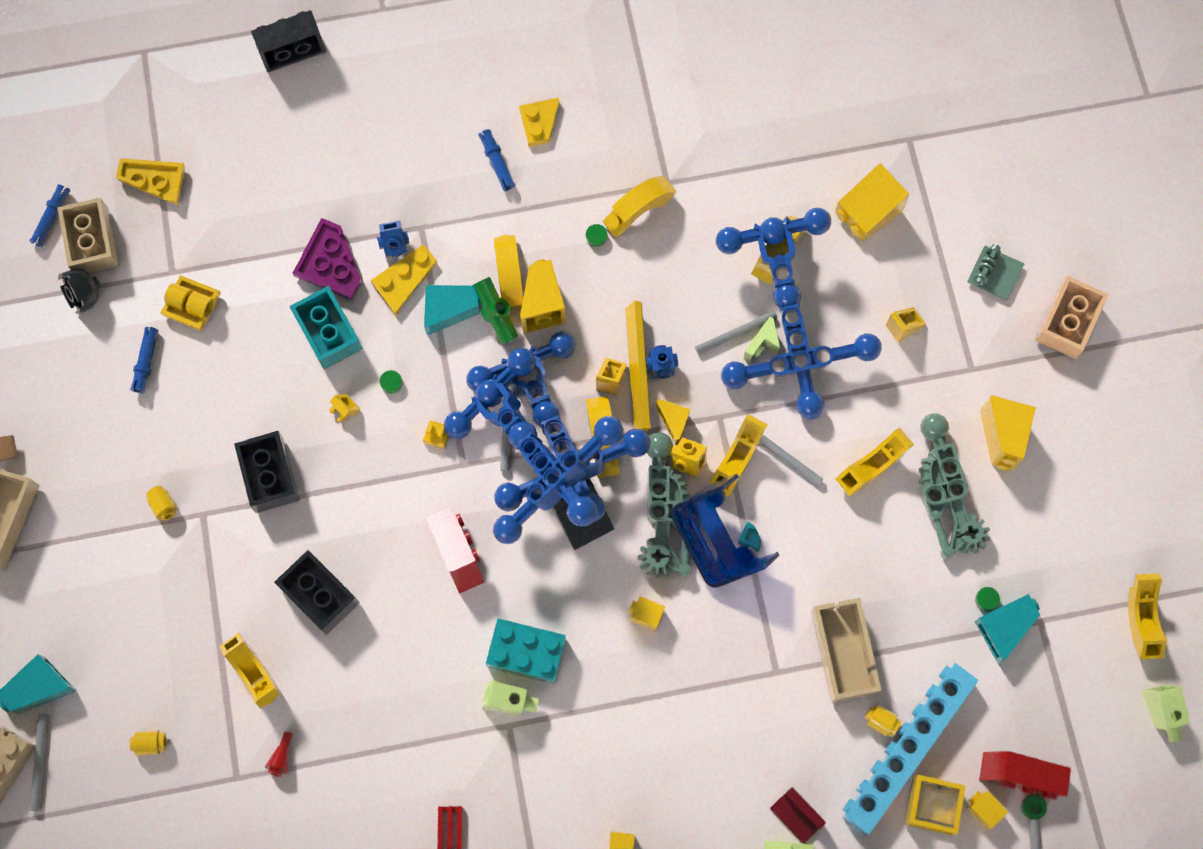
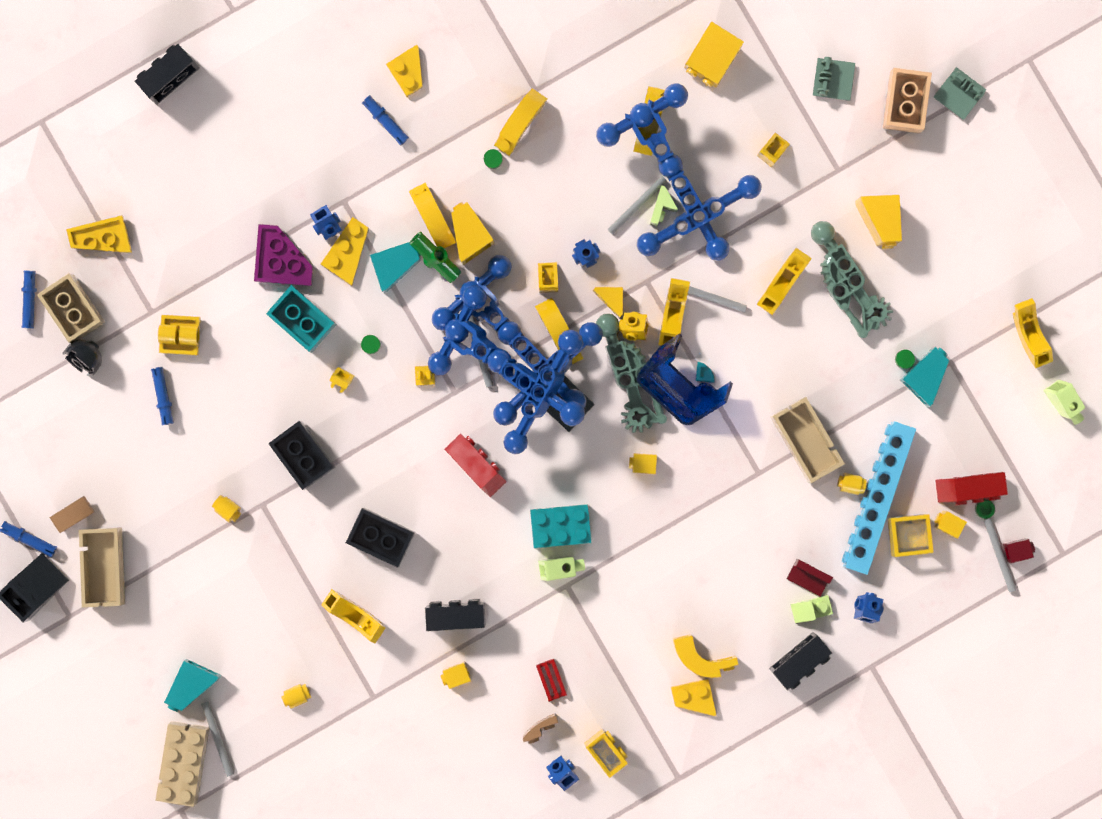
camera: 20 degrees left, 15 degrees up
red cone [265,731,293,777] -> none
yellow tile [625,301,651,432] -> none
none -> black brick [425,599,486,631]
none -> yellow brick [440,661,471,689]
none -> sand green hinge [933,67,987,120]

